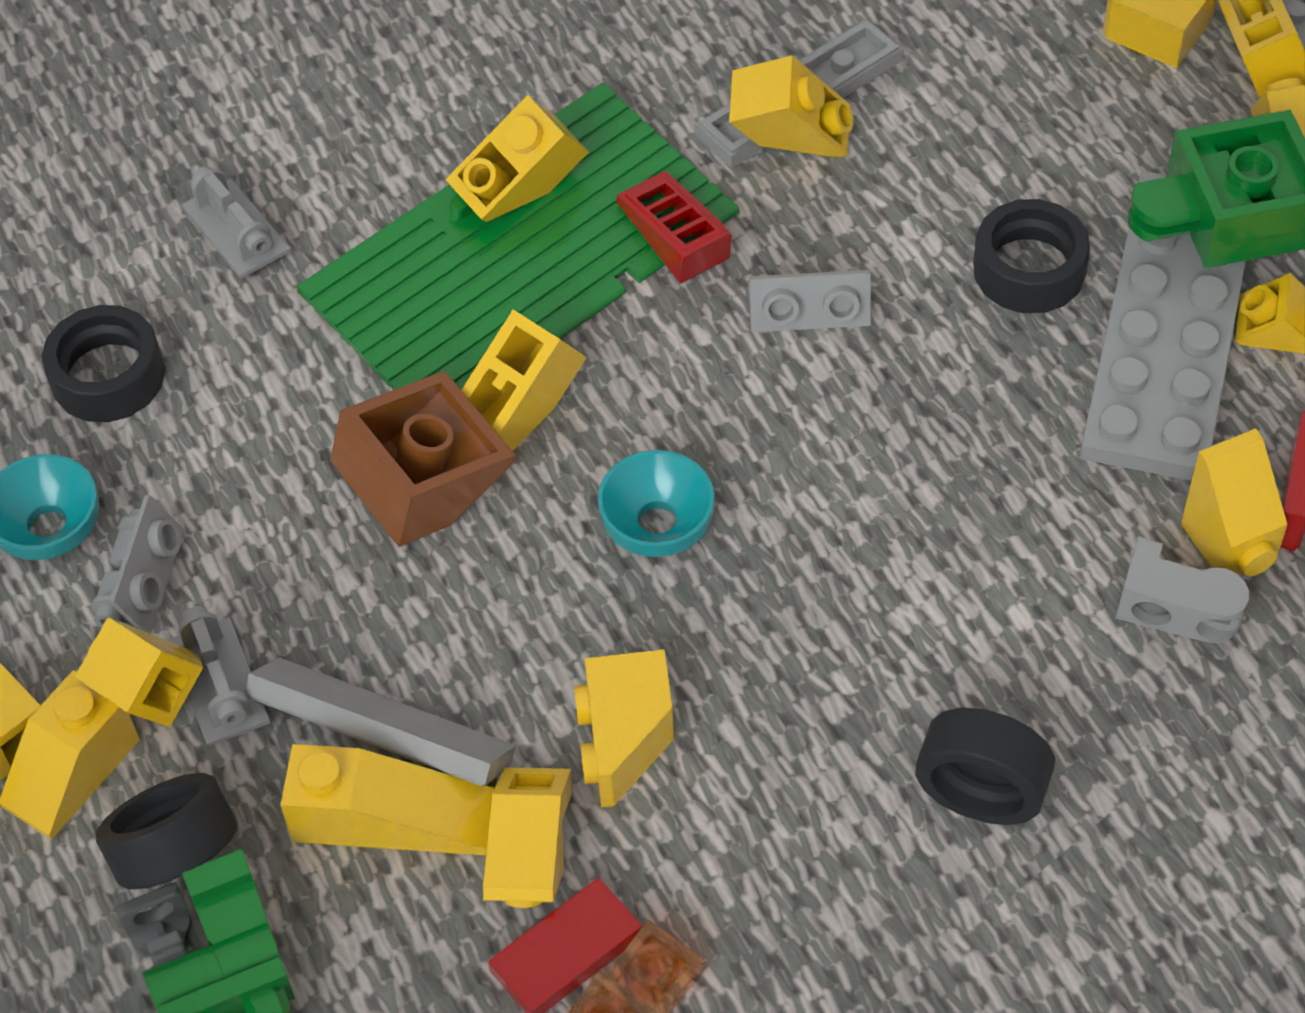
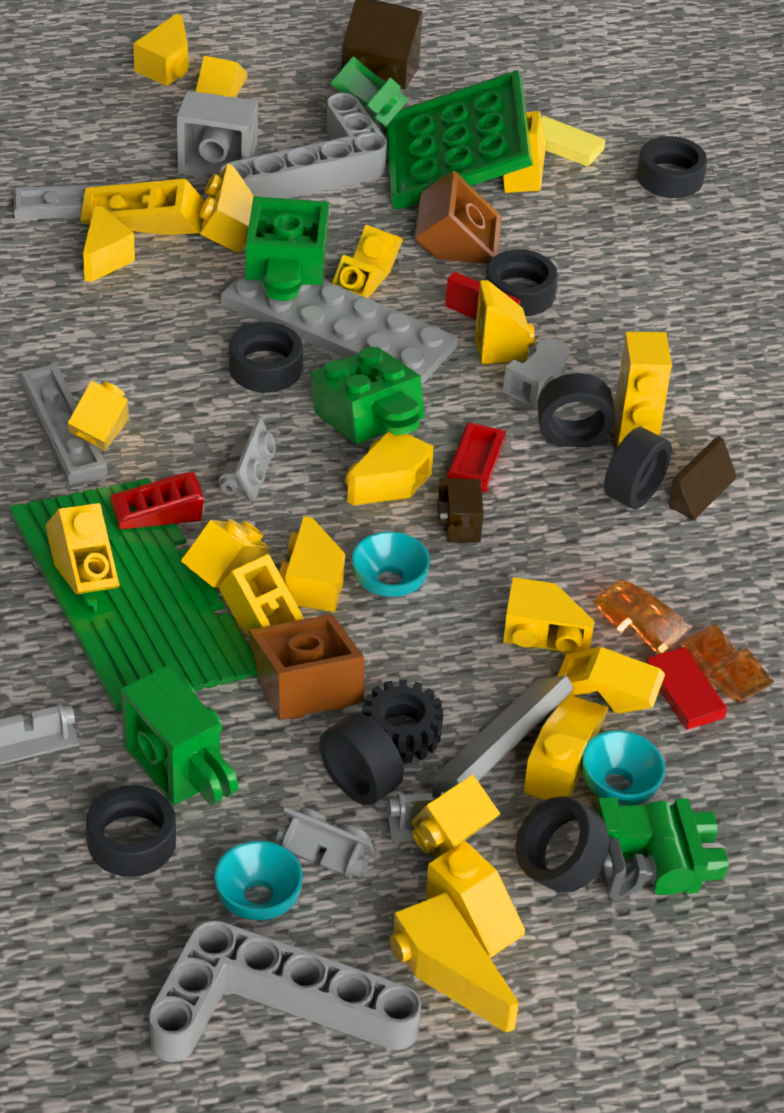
camera: 80 degrees left, 10 degrees down
none -> green brick [121,665,238,806]
none -> yellow slope [181,519,271,587]
none -> yellow slope [280,516,345,612]
none -> green brick [310,346,425,445]
none -> black tyre [319,713,404,805]
none -> yellow slope [345,431,434,505]
none -> black tyre [362,679,443,763]
none -> dark brown brick [437,478,484,544]
none -> red tile [447,422,506,492]
none -> black tyre [537,373,616,447]
none -> teal piece [581,730,665,805]
none -> clear orange slope [592,579,691,655]
none -> yellow brick [613,332,672,449]
none -> dark brown slope [669,436,736,519]

